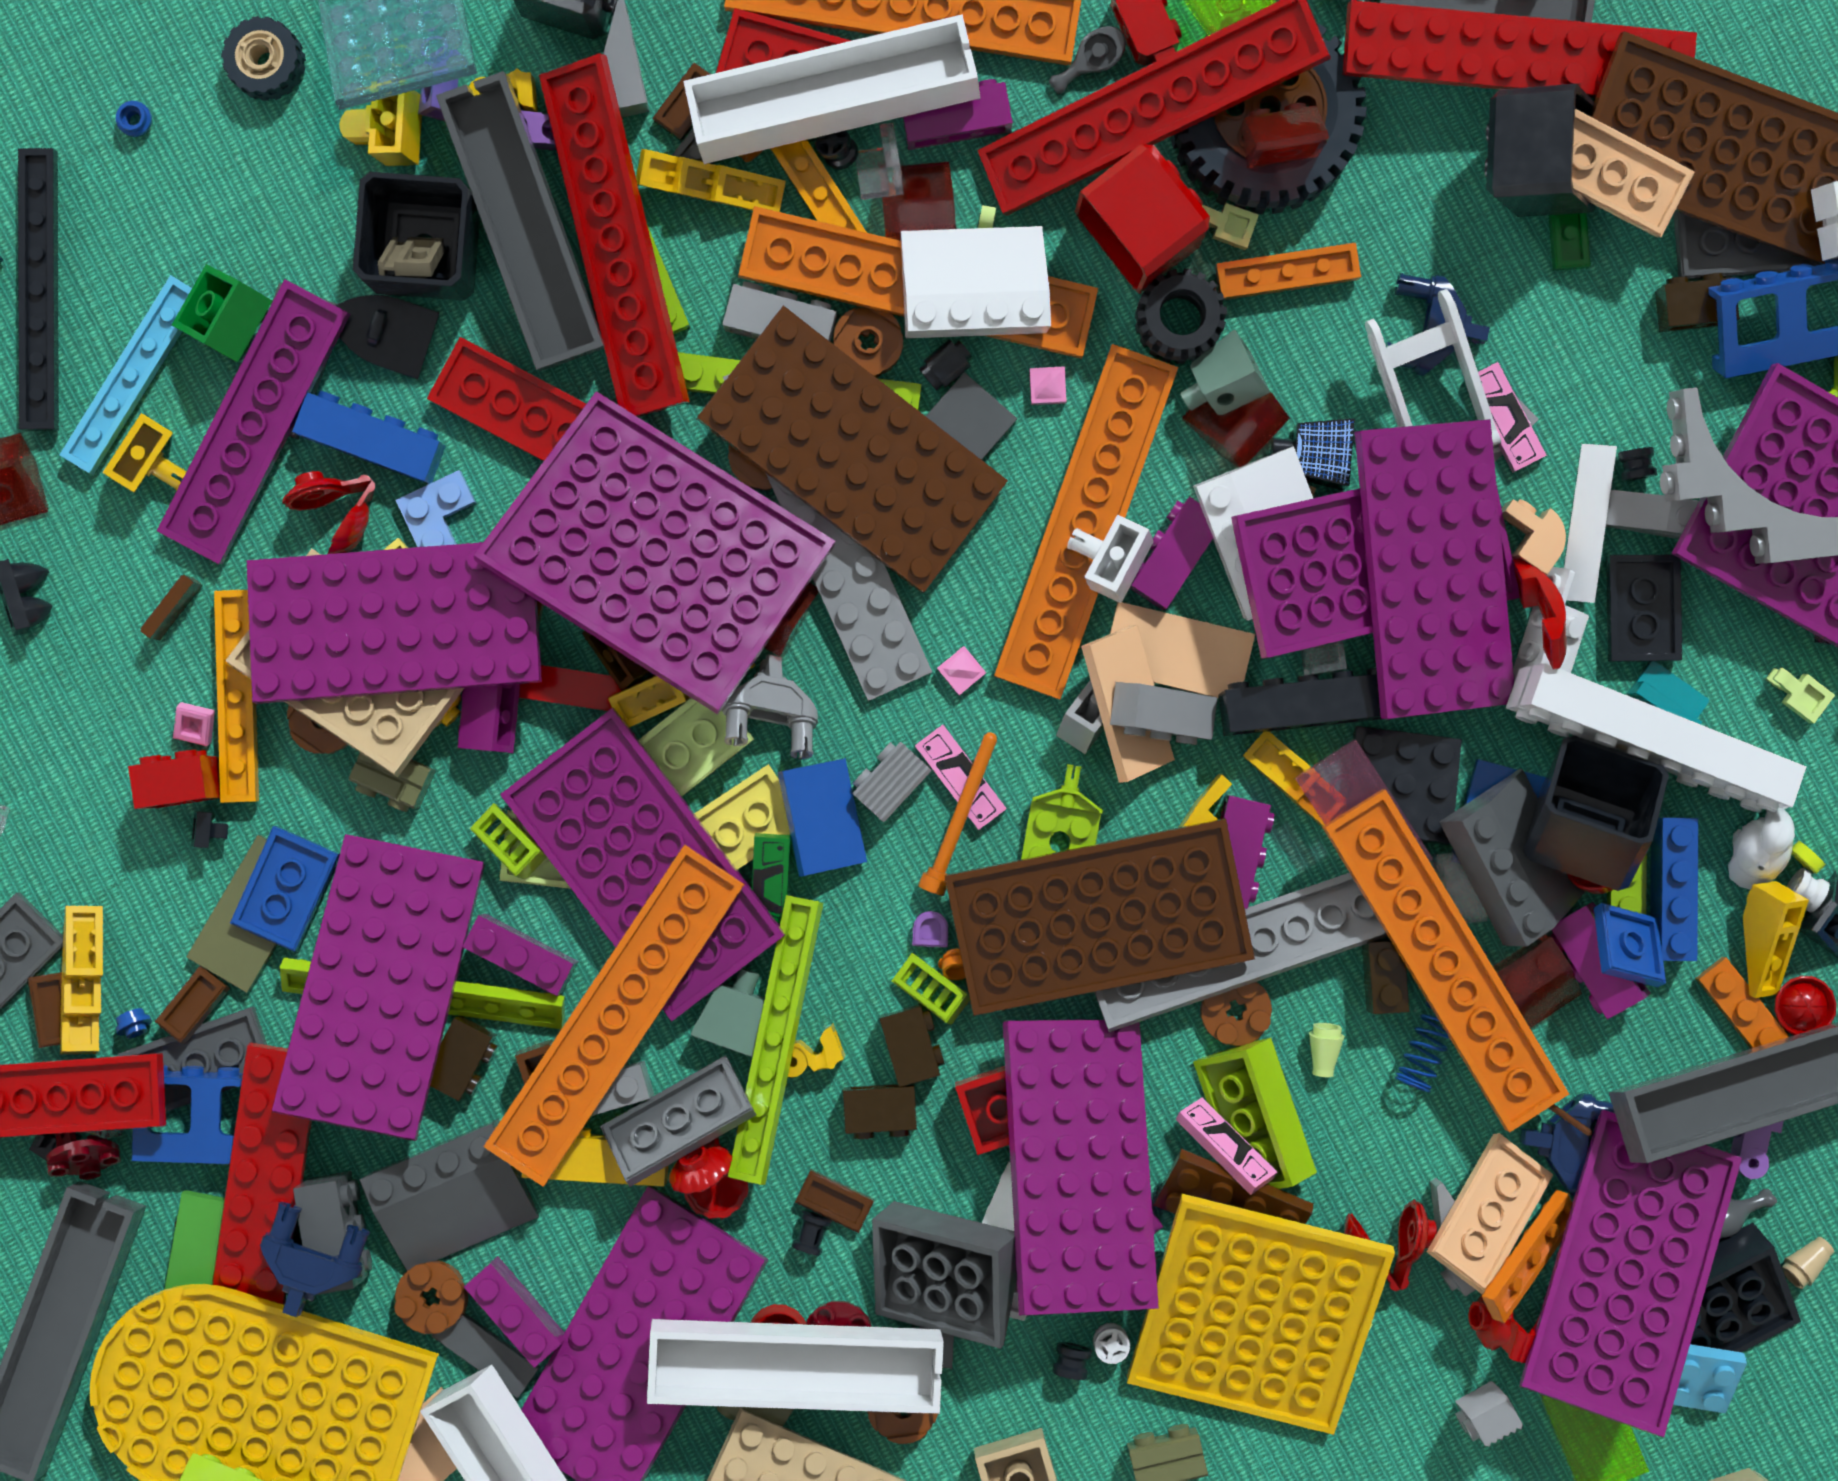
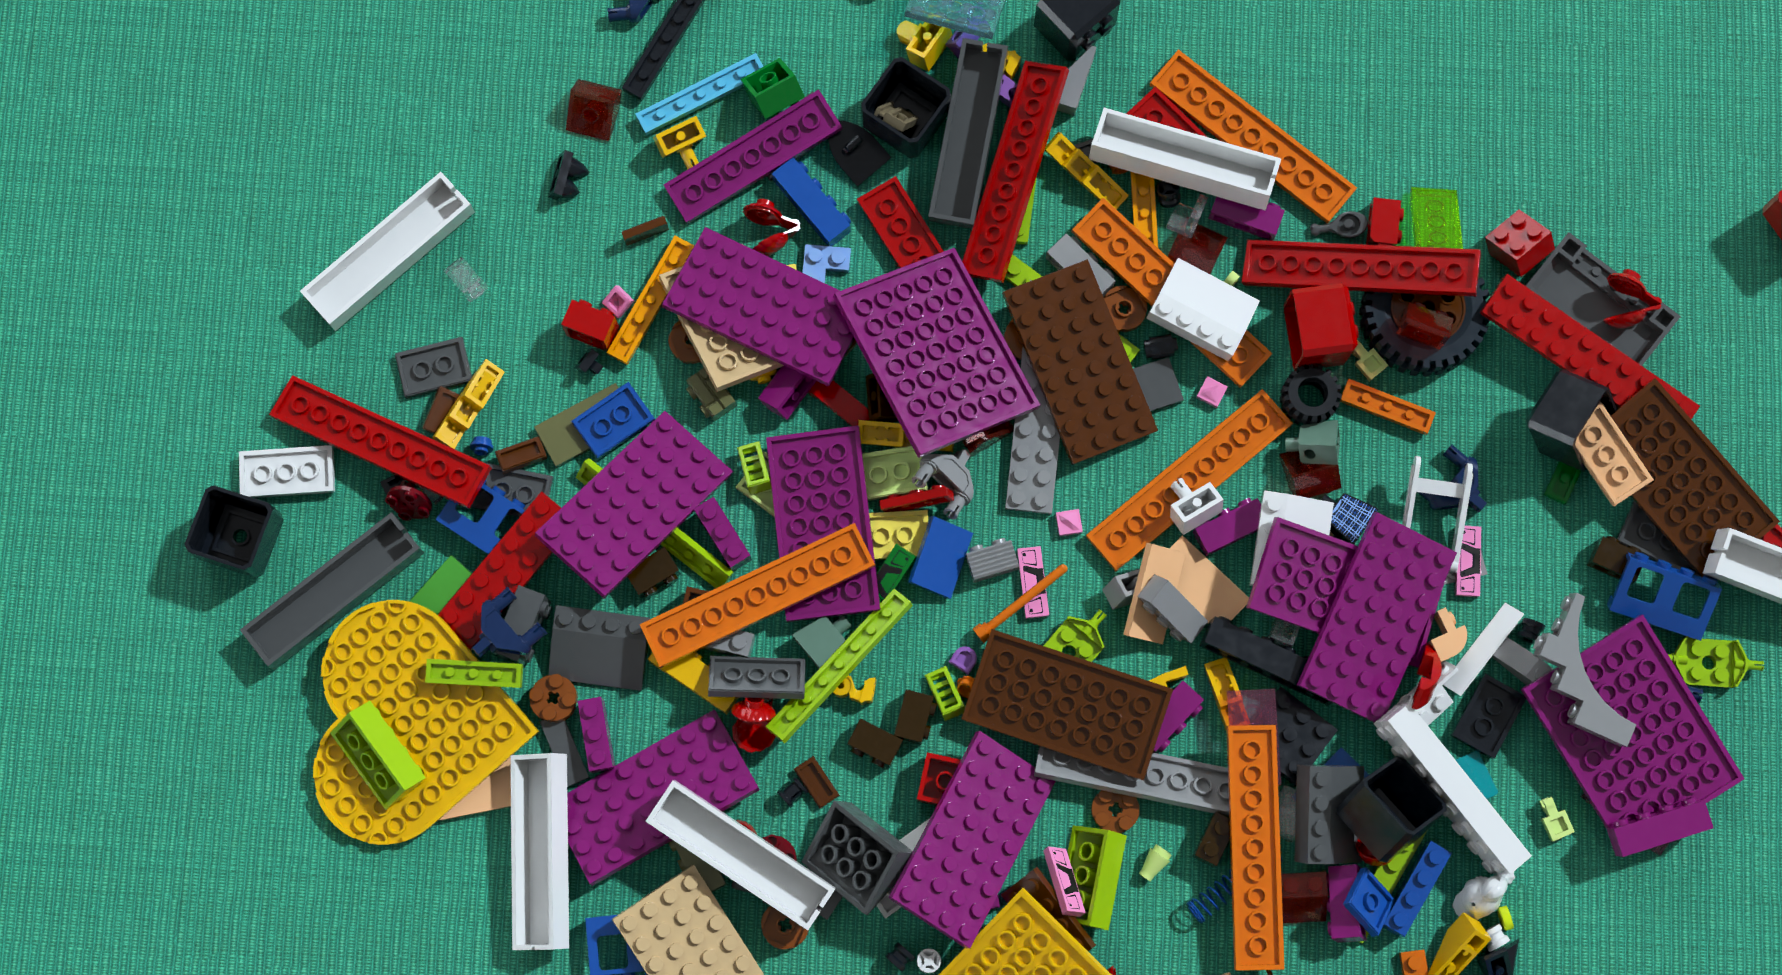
camera: 30 degrees right, 10 degrees down
reddish brown tile [652,62,711,142] -> none
none -> lime plate [425,659,523,688]
none -> red plate [880,485,954,512]

